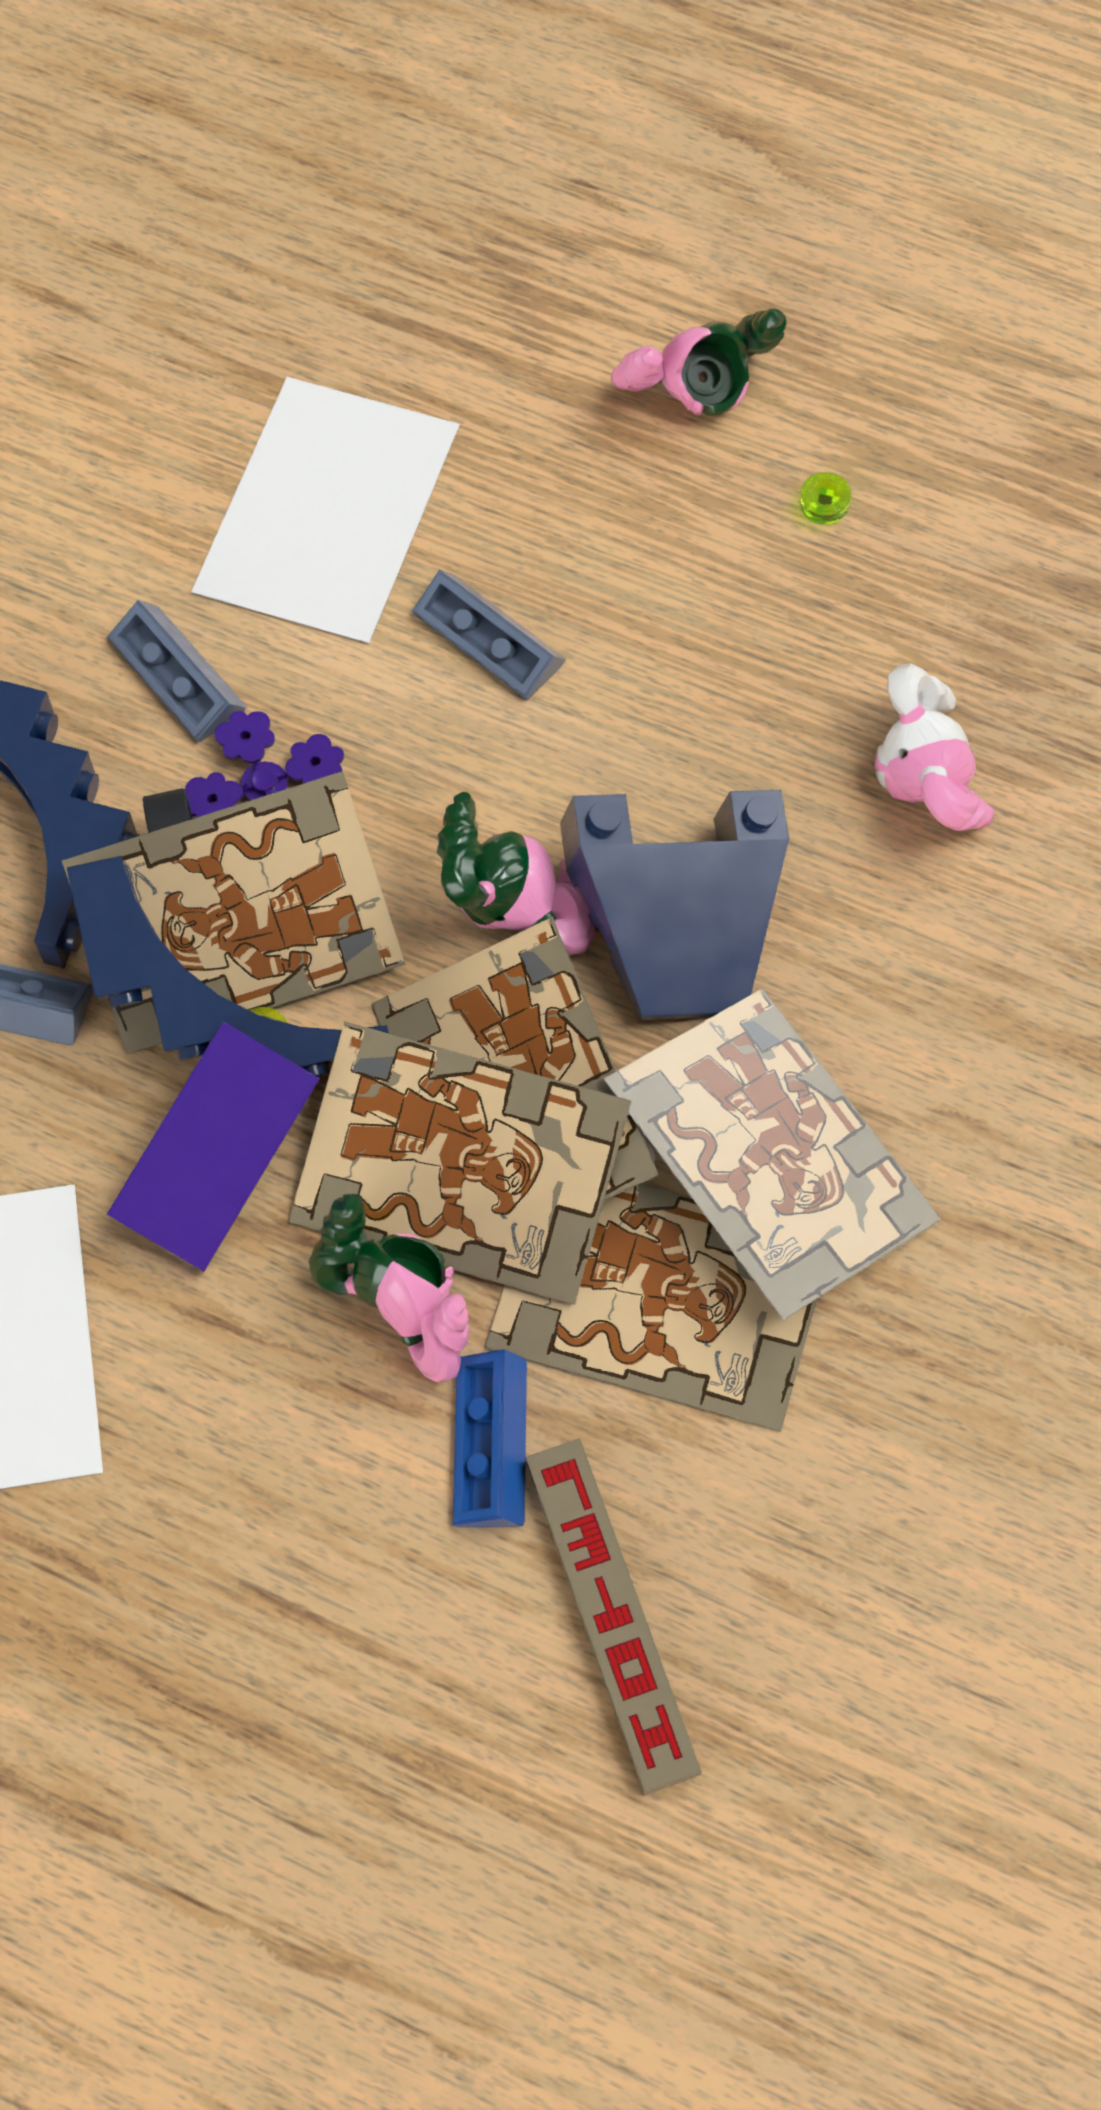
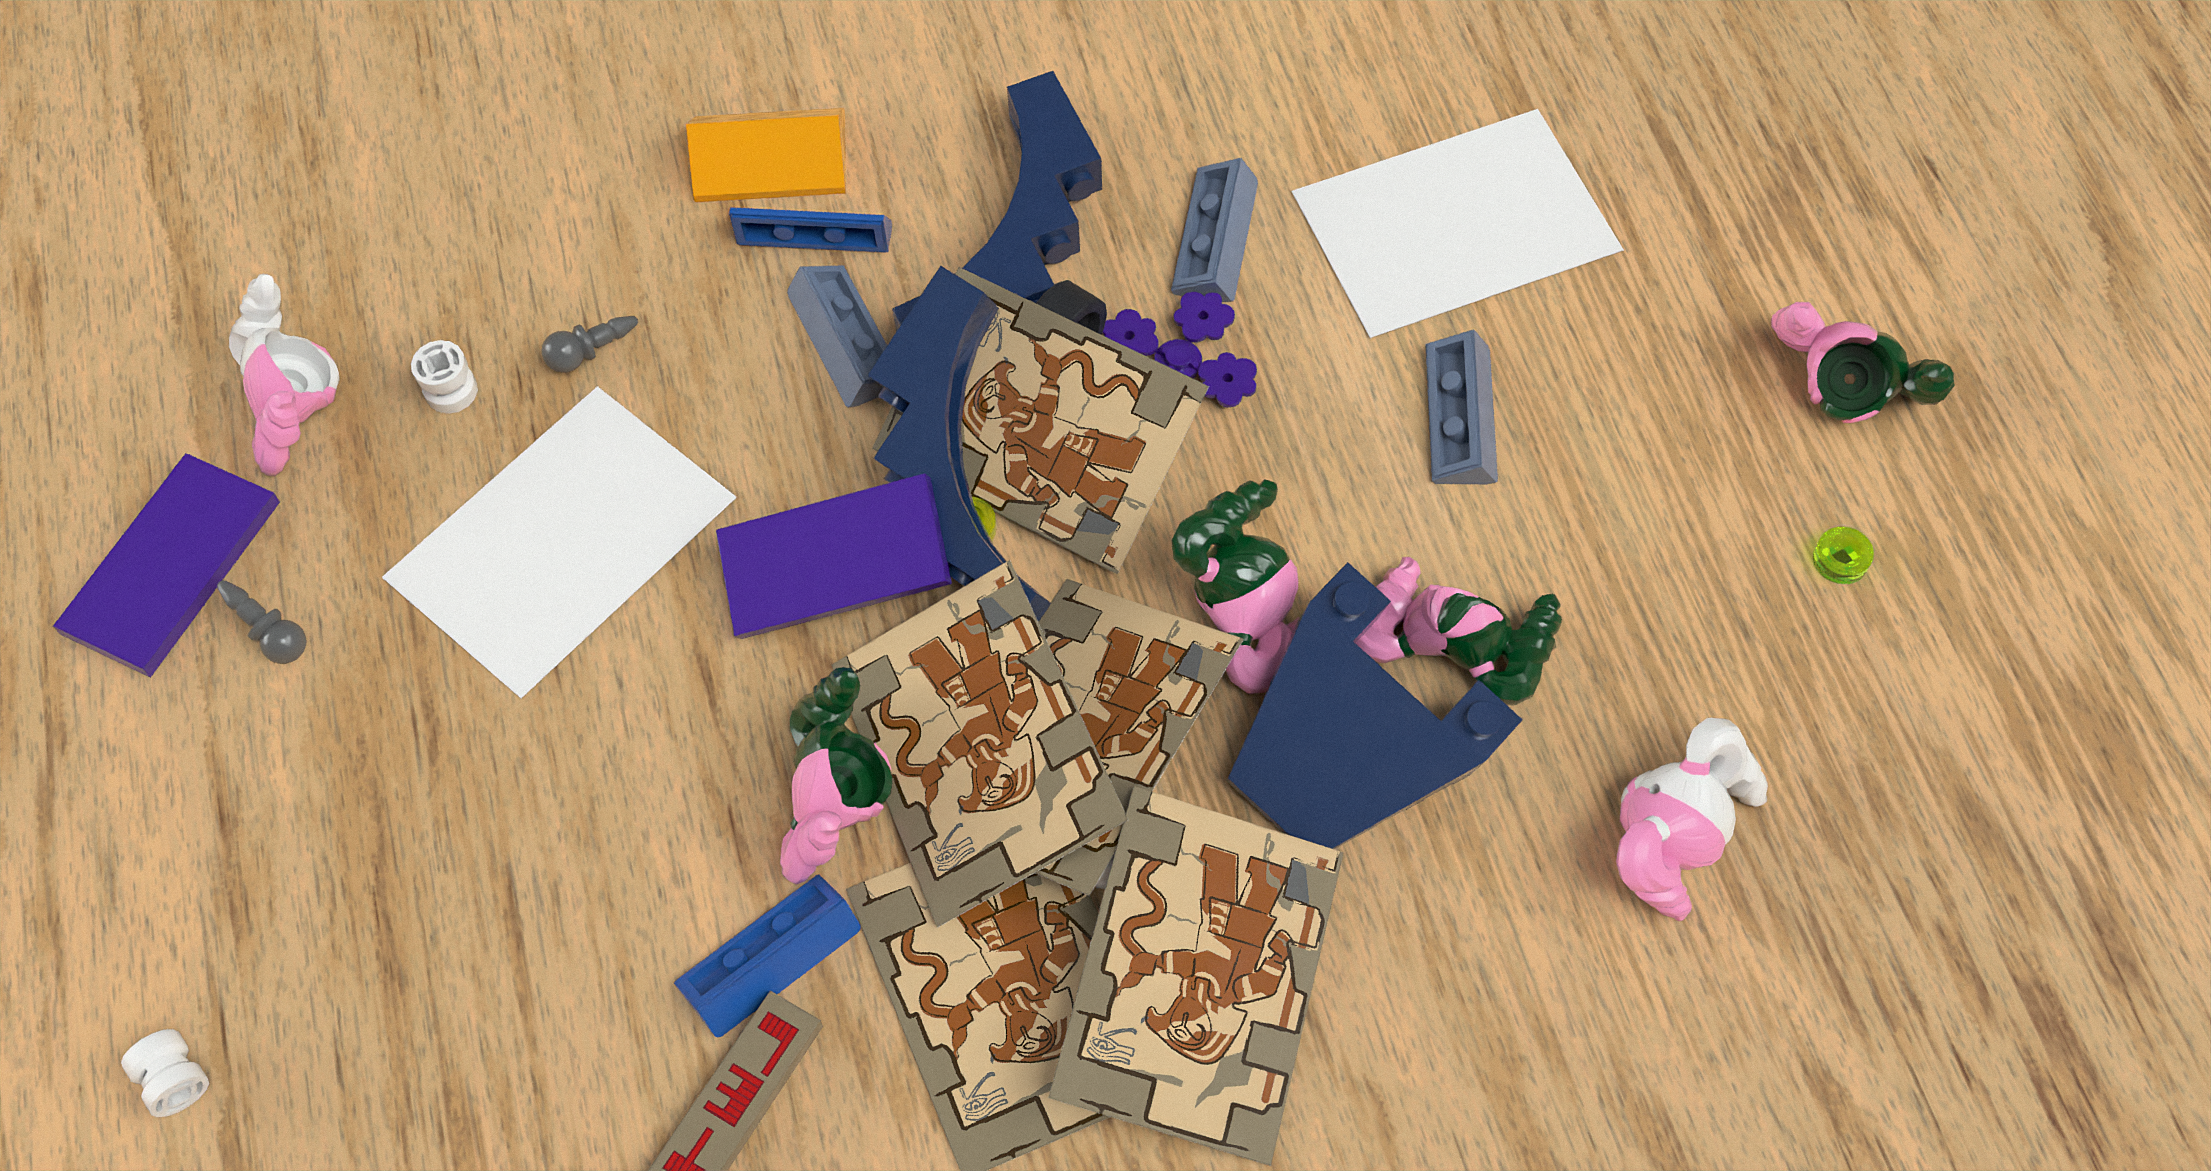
camera: 50 degrees right, 5 degrees down
none -> white wheel [121,1029,209,1117]
none -> hair [1356,557,1562,706]

